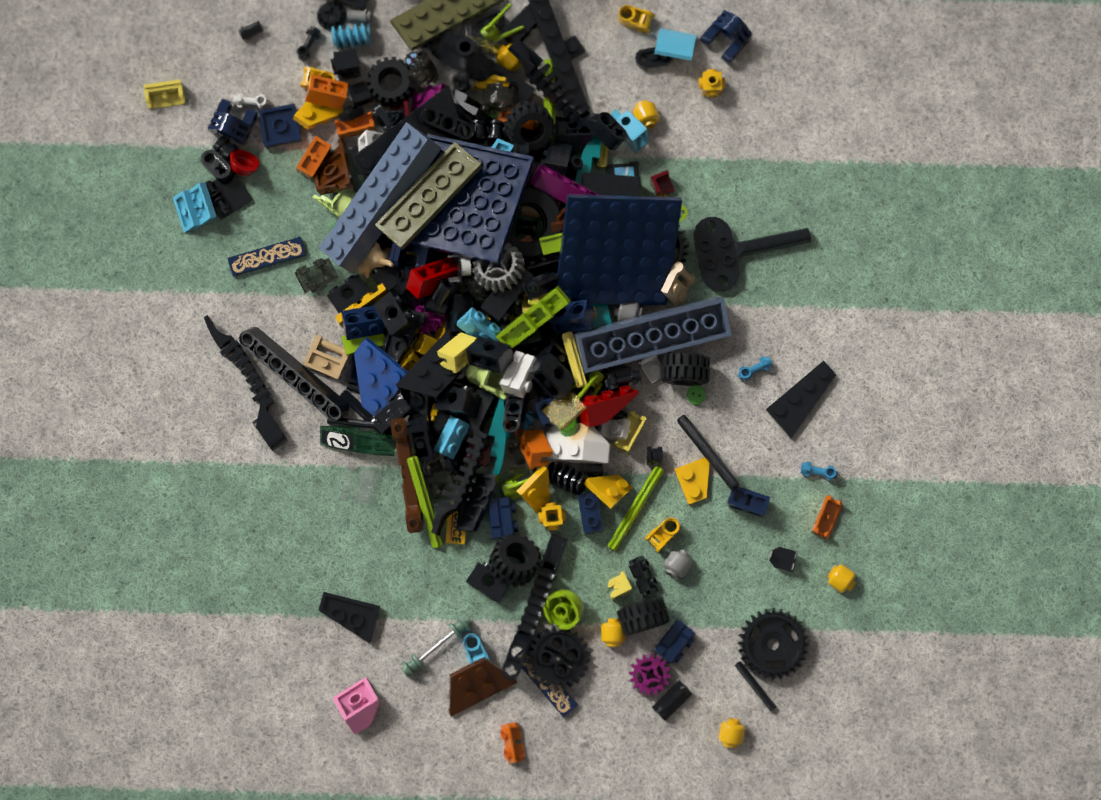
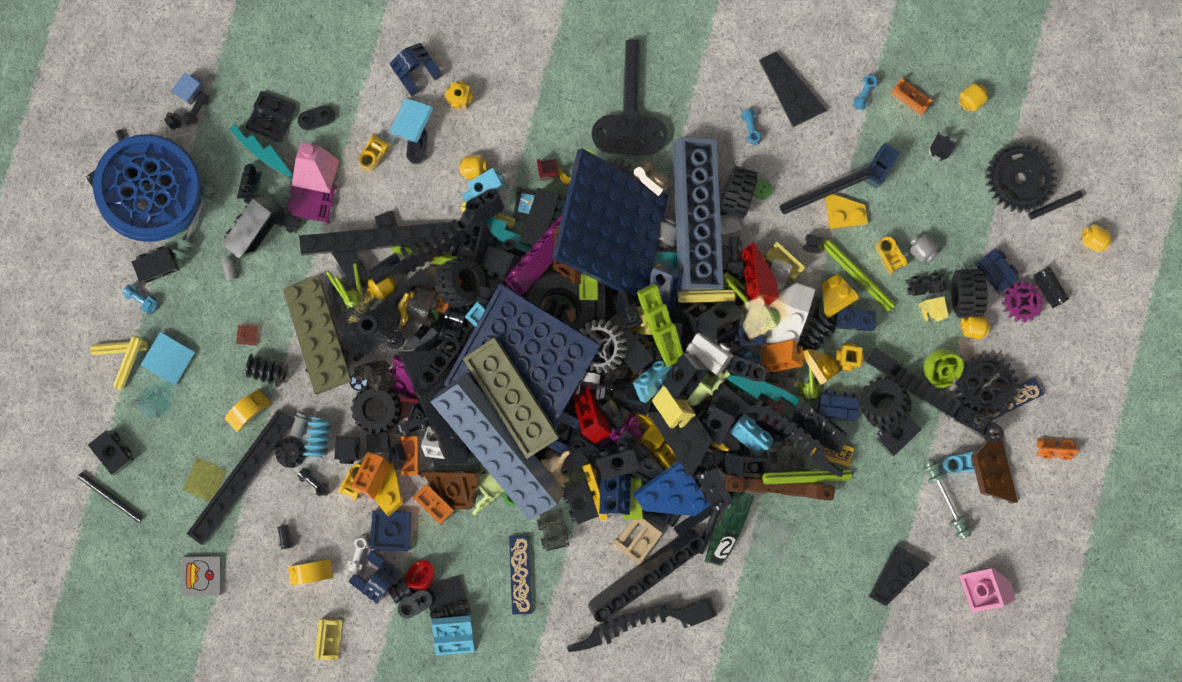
camera: 75 degrees left, 5 degrees up
none -> yellow brick [288,559,334,586]

